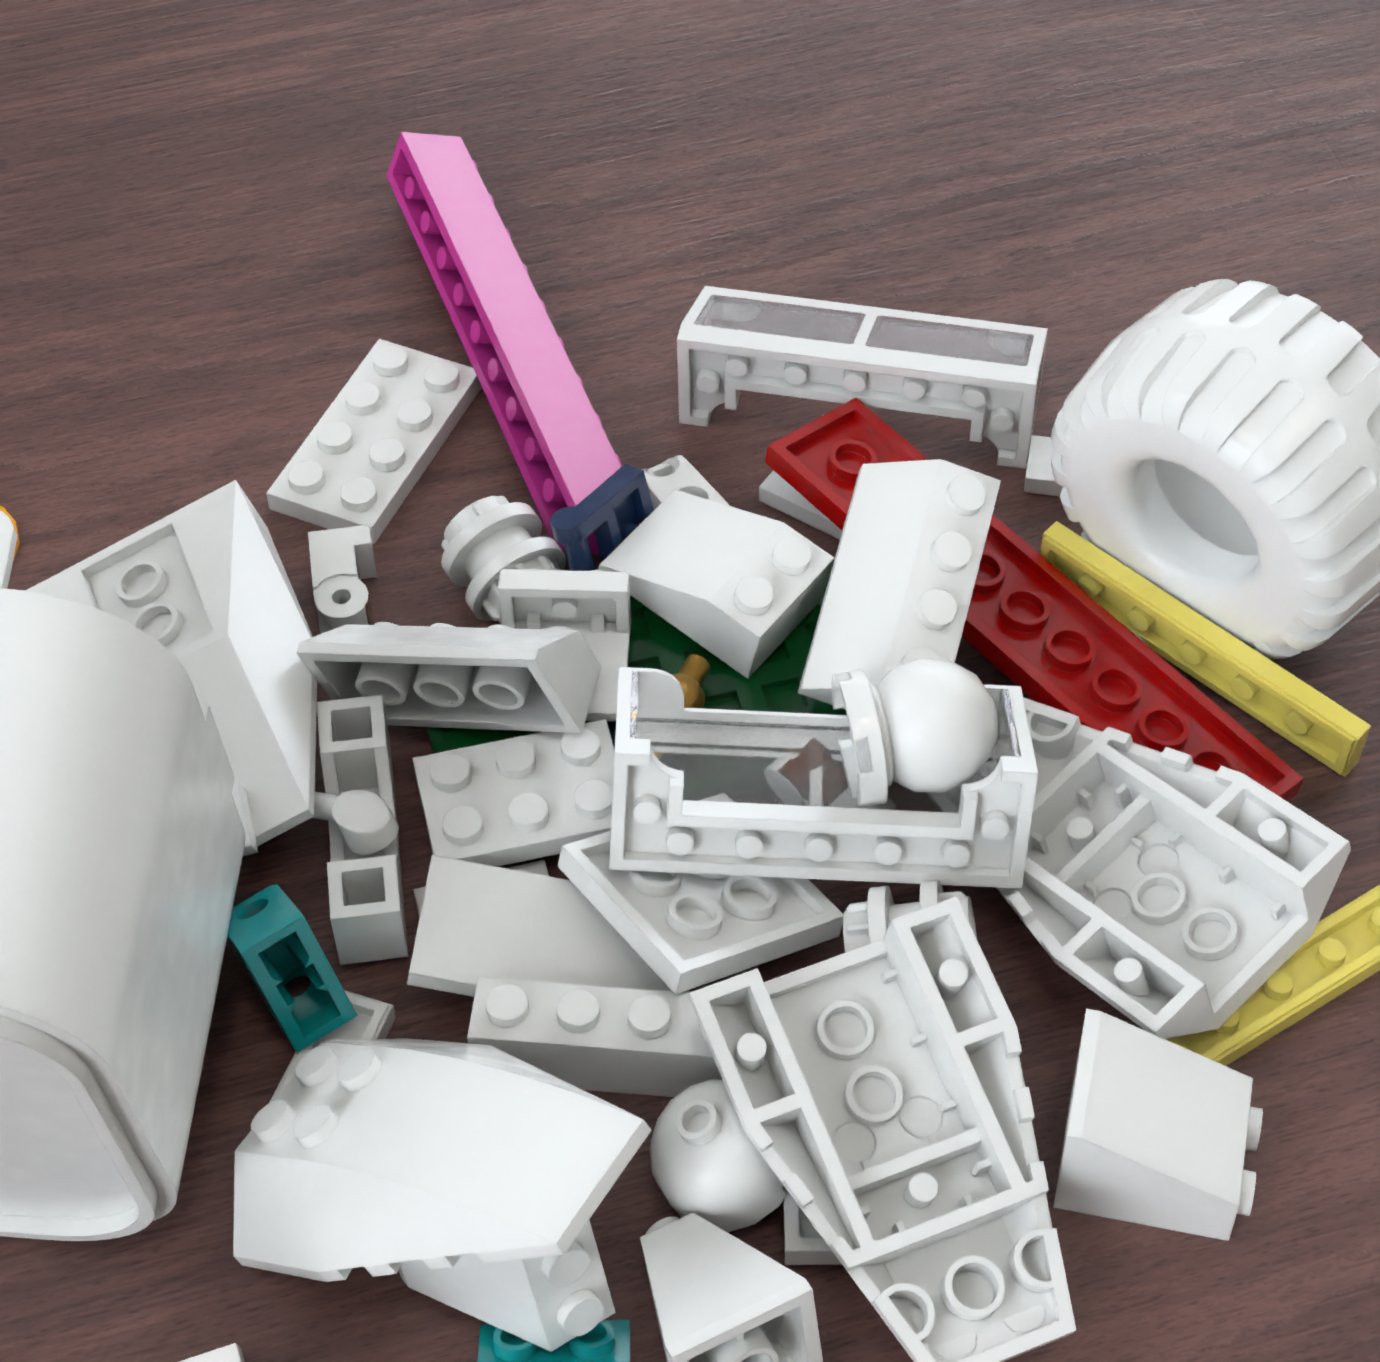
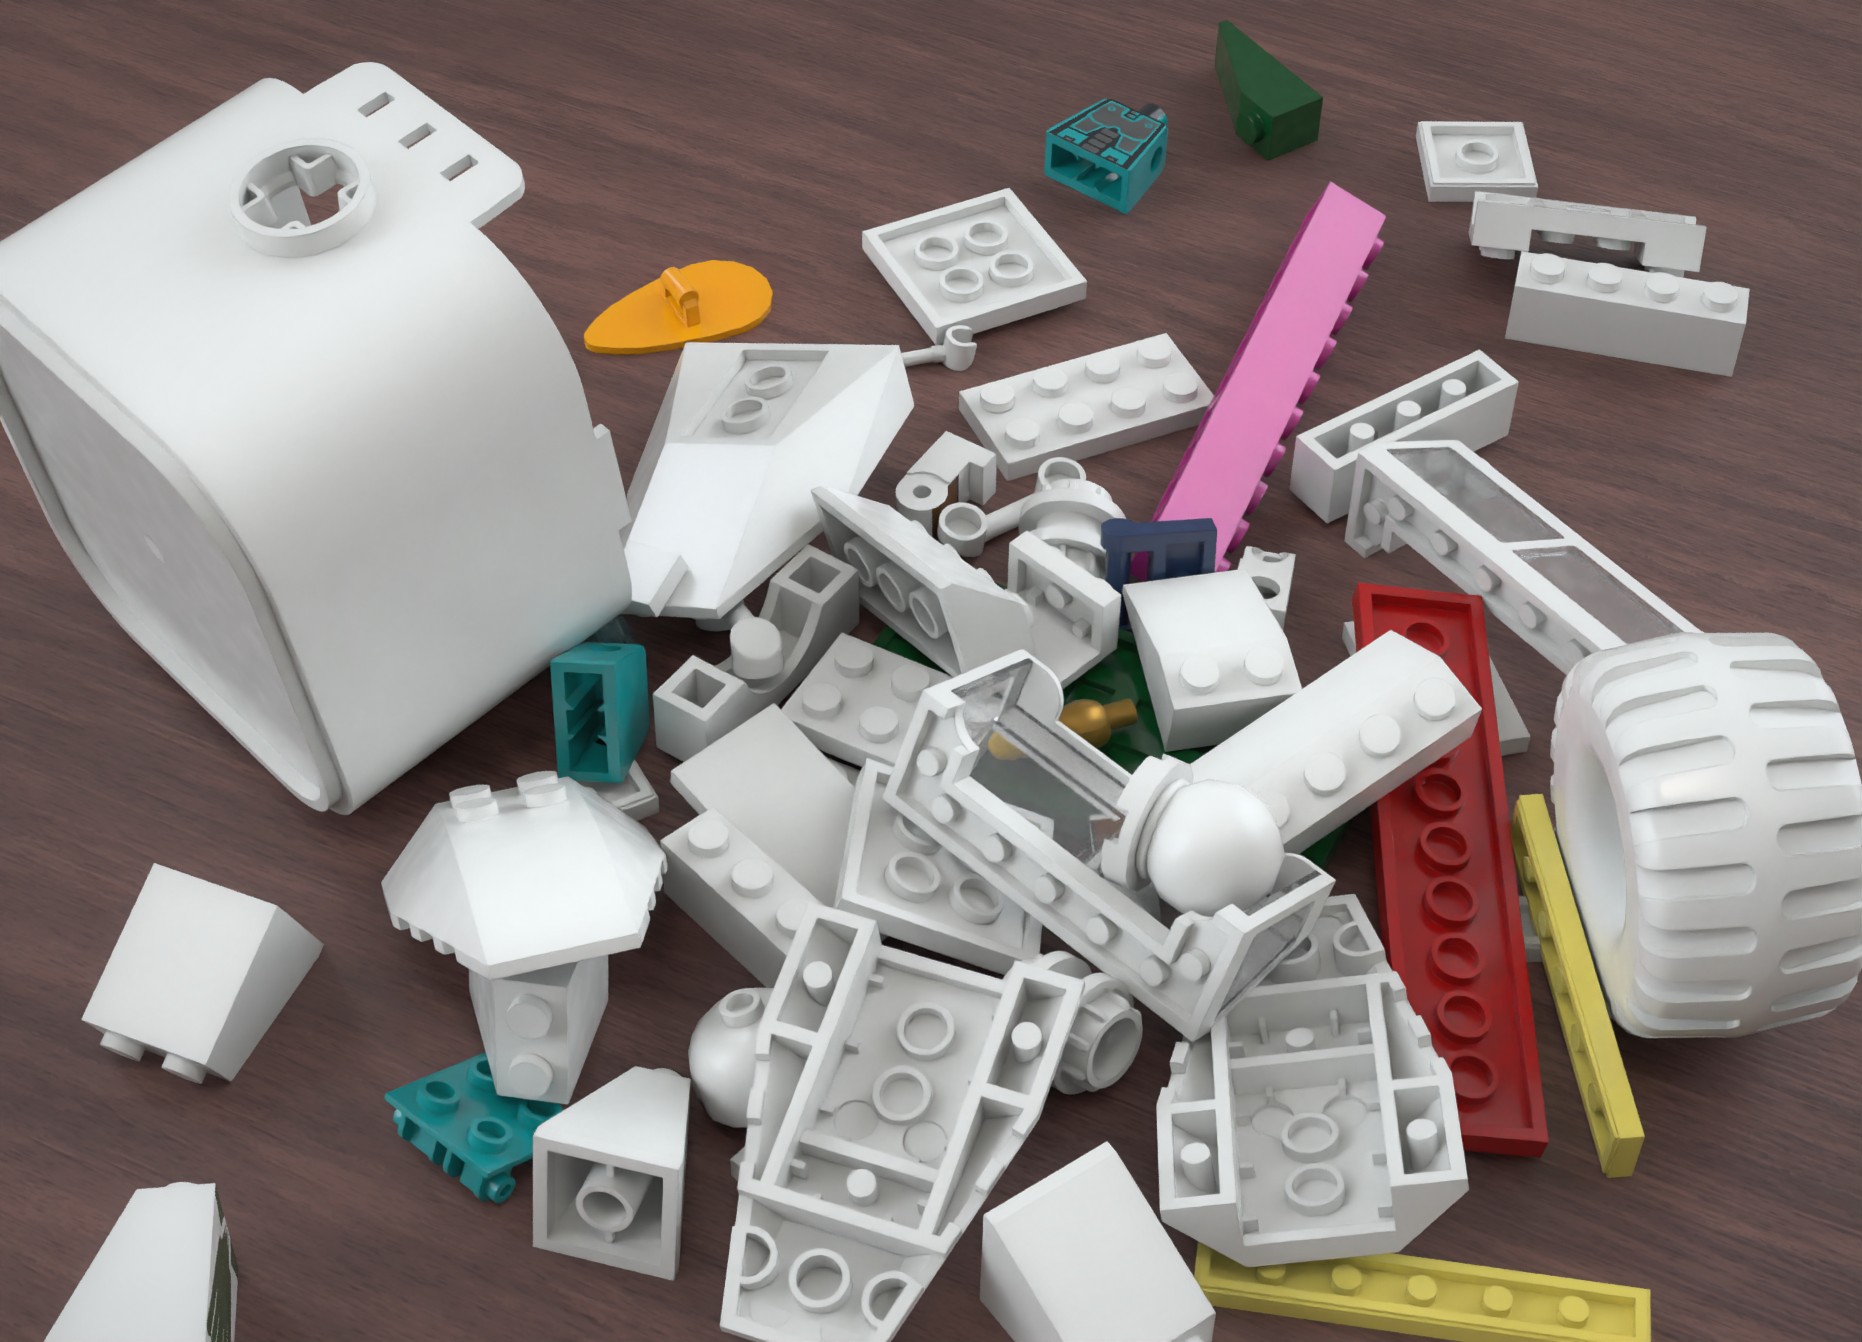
camera: 40 degrees right, 5 degrees down
none -> white plate [862,188,1087,345]
none -> white hand [901,325,977,371]
none -> white bar [937,457,1086,557]
none -> teal torso [1044,99,1168,214]
none -> dark green slope [1214,20,1323,161]
none -> white brick [1289,350,1519,523]
none -> white tile [1416,121,1538,202]
none -> white piece [1469,191,1707,278]
none -> white slope [1505,251,1750,377]

